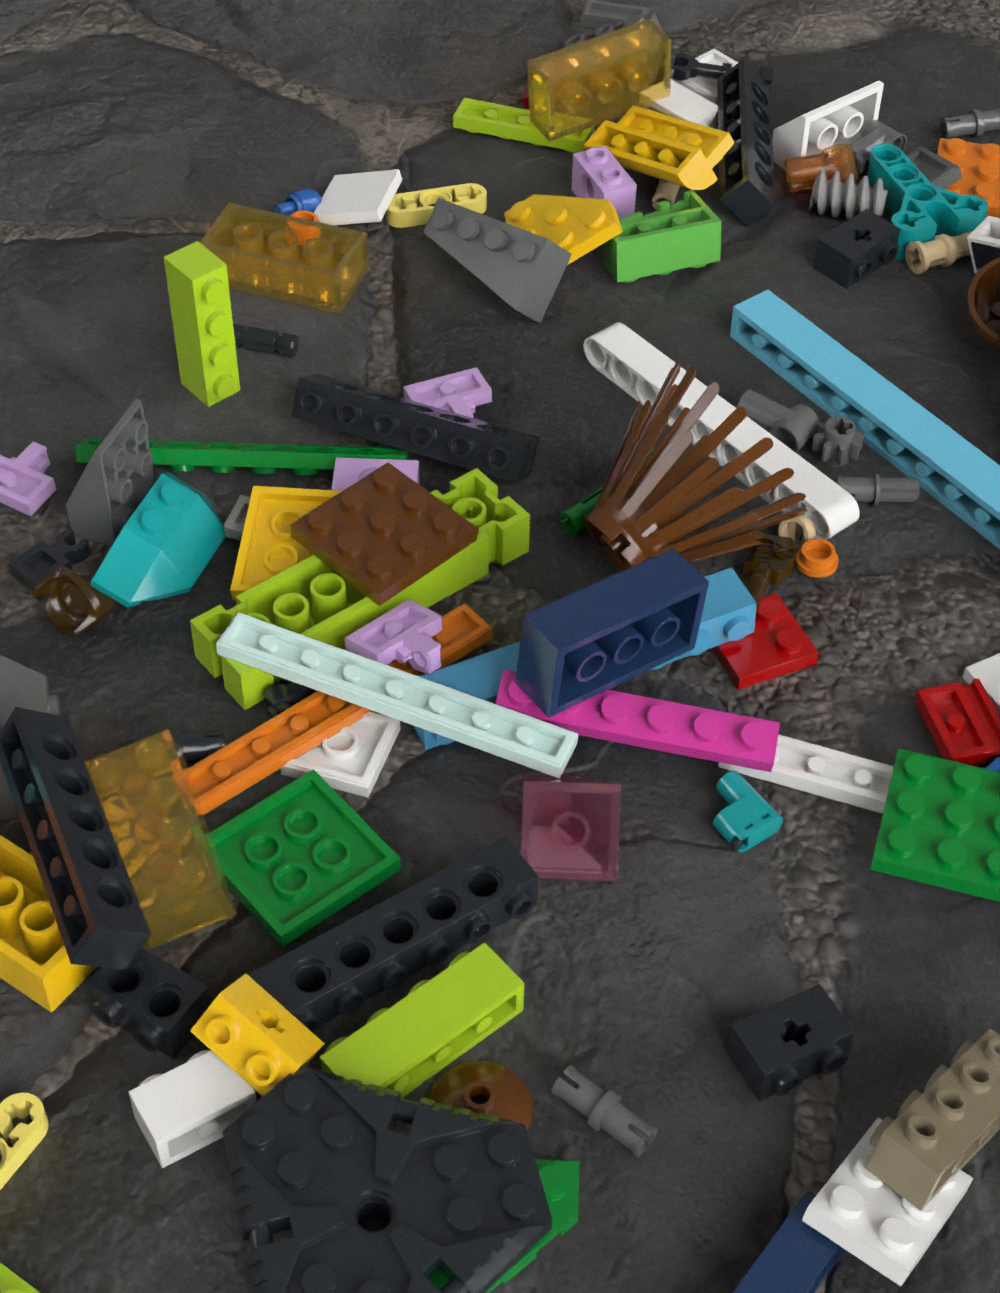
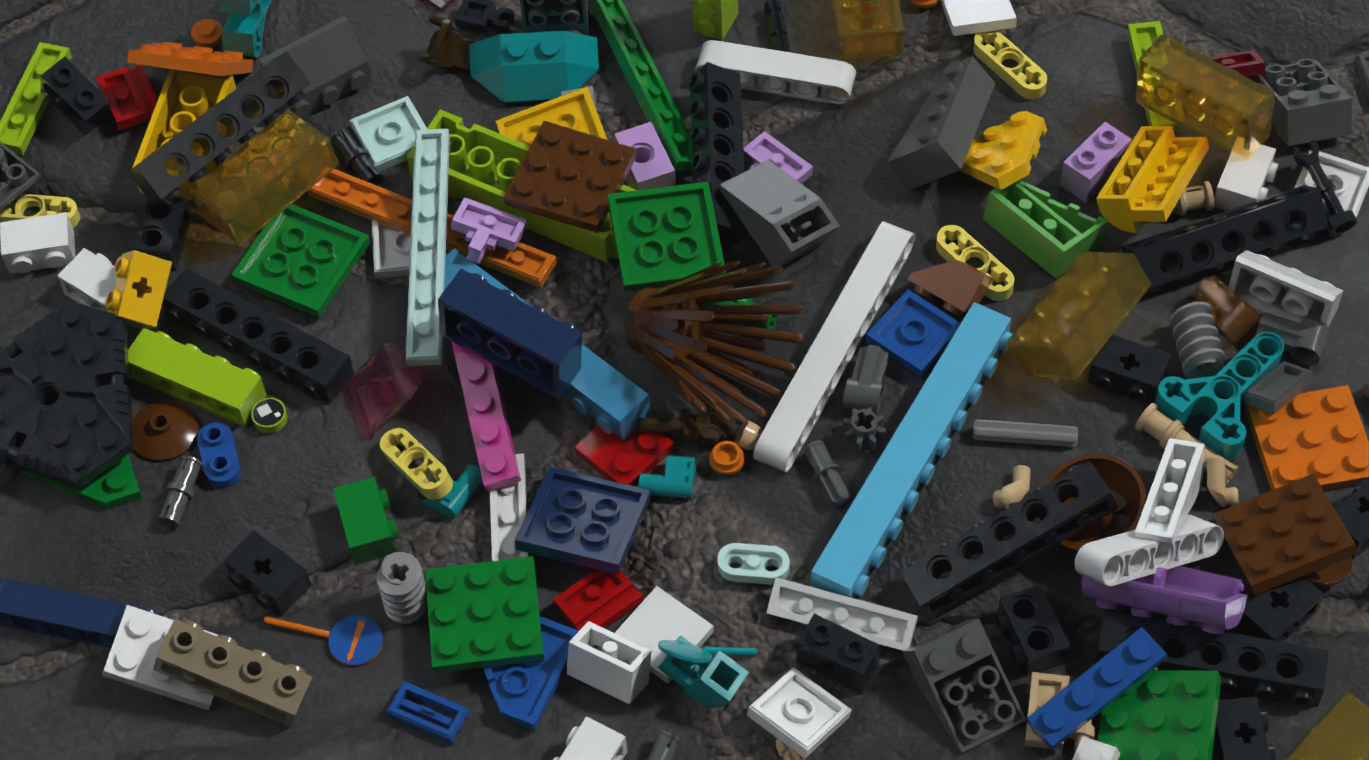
camera: 70 degrees right, 10 degrees up
none -> white brick [0,212,76,274]
none -> blue plate [197,423,241,489]
none -> tile [251,398,288,434]
none -> blue piece [264,615,383,666]
none -> green brick [333,477,399,565]
none -> light aqua tile [349,96,427,172]
none -> light grey piece [376,552,428,624]
none -> light yellow beam [380,428,453,500]
none -> dark blue plate [515,467,651,575]
none -> green plate [607,182,726,292]
none -> teal piece [639,454,696,498]
none -> white beam [695,40,856,105]
none -> light aqua plate [717,543,790,585]
none -> dark grey slope [718,160,840,267]
none -> blue plate [866,289,961,378]
none -> dark orange slope [908,260,993,316]
none -> light yellow beam [936,225,1014,301]
none -> light grey axle [973,419,1078,447]
none -> tan arm [992,465,1031,509]
none -> clear yellow brick [1008,252,1151,380]

